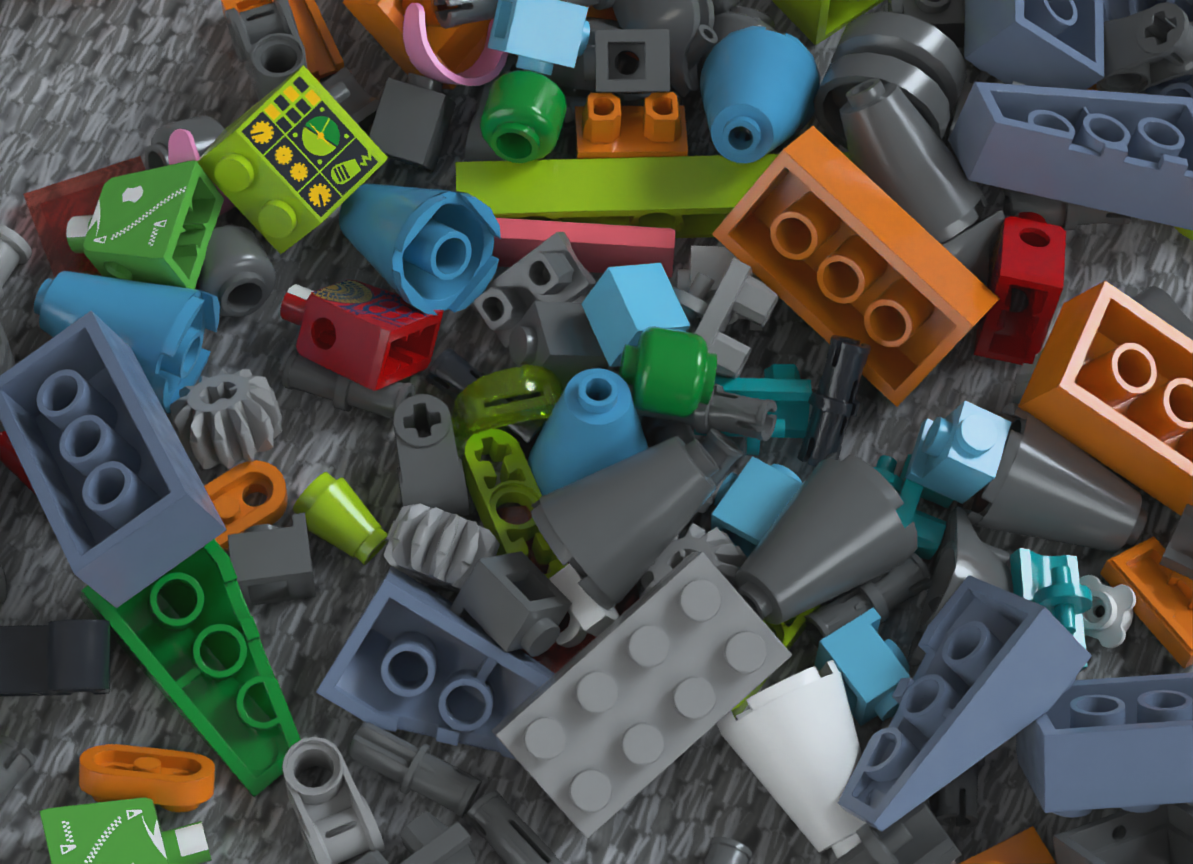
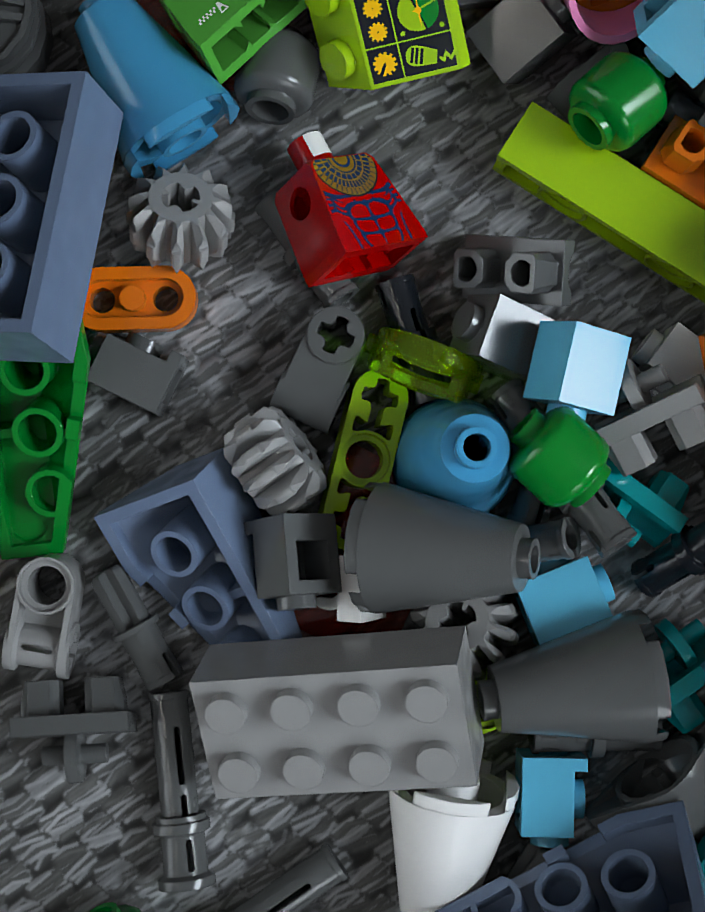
camera: 35 degrees right, 25 degrees up
lime cone [292,472,388,565] -> none
dark azure cone [339,184,501,315] -> none
coral tile [492,218,675,277] -> none

